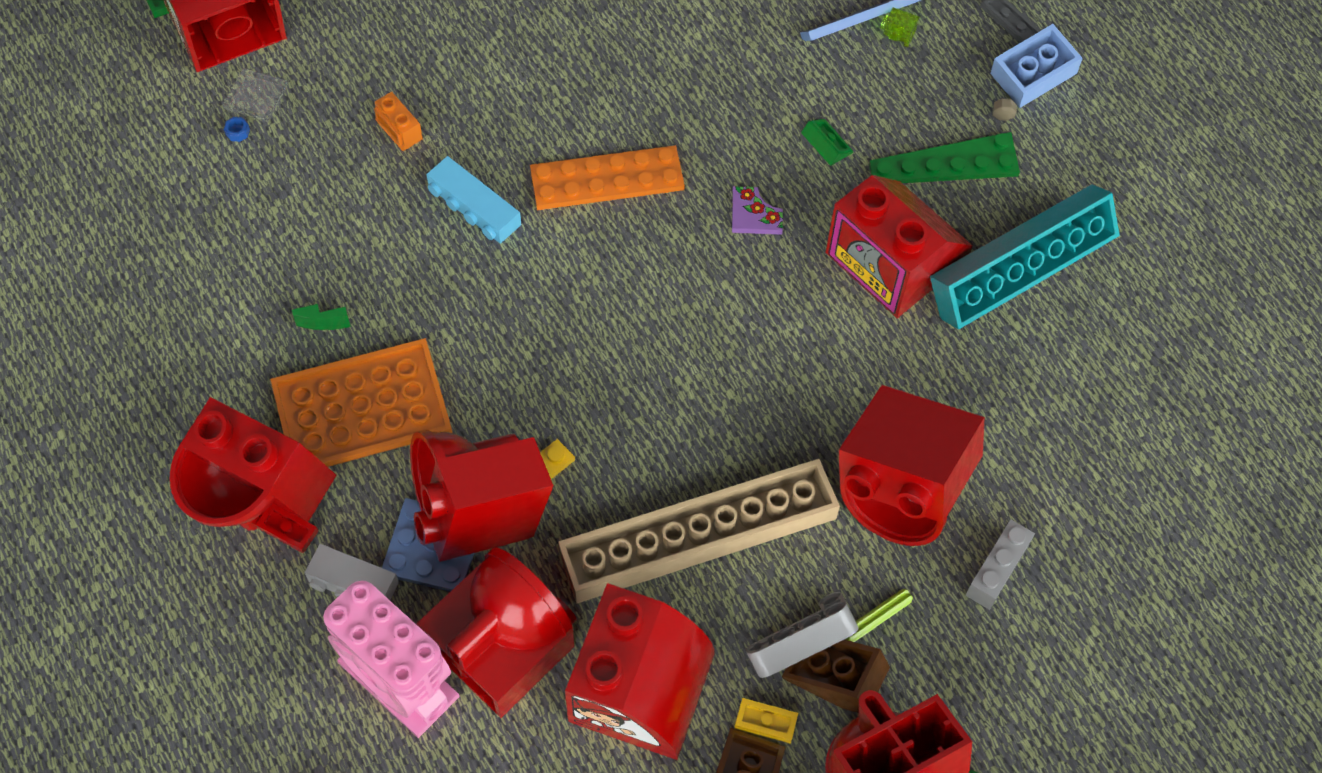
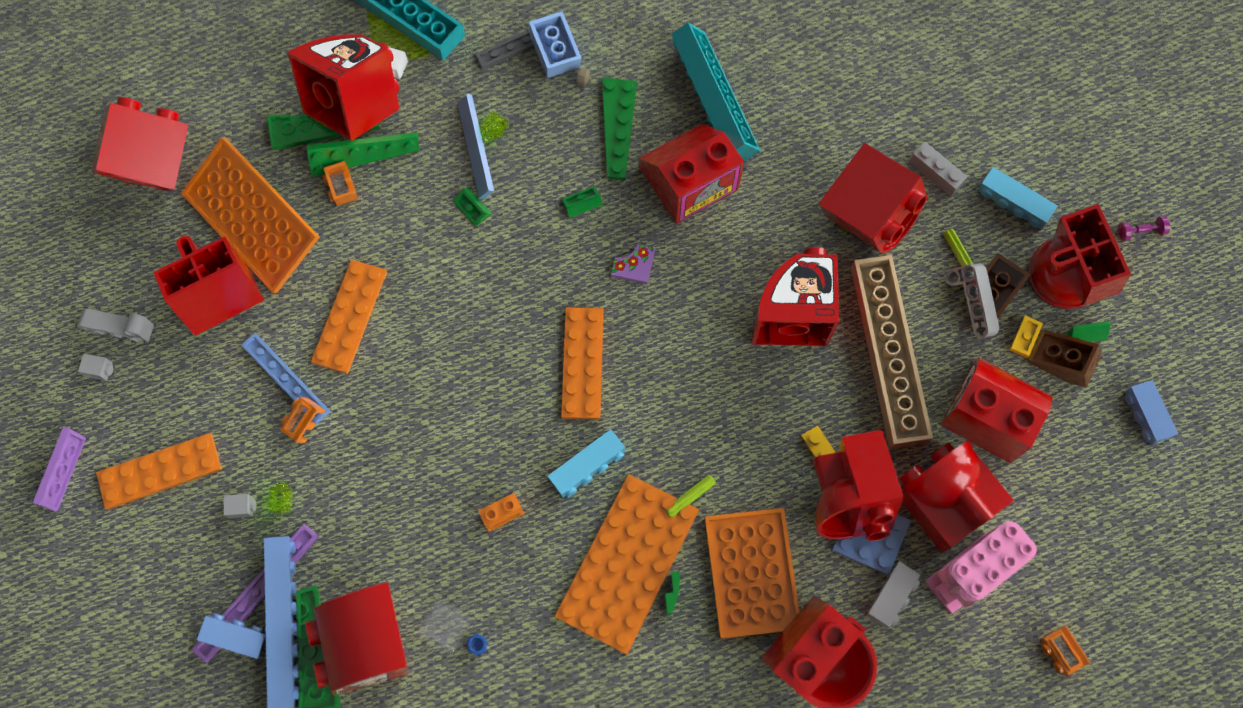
camera: 75 degrees left, 10 degrees up
none -> green slope [453,188,492,227]
none -> orange plate [555,474,699,655]
none -> lime axle [665,475,716,518]
none -> red brick [751,247,839,346]
none -> medium azure brick [978,167,1058,230]

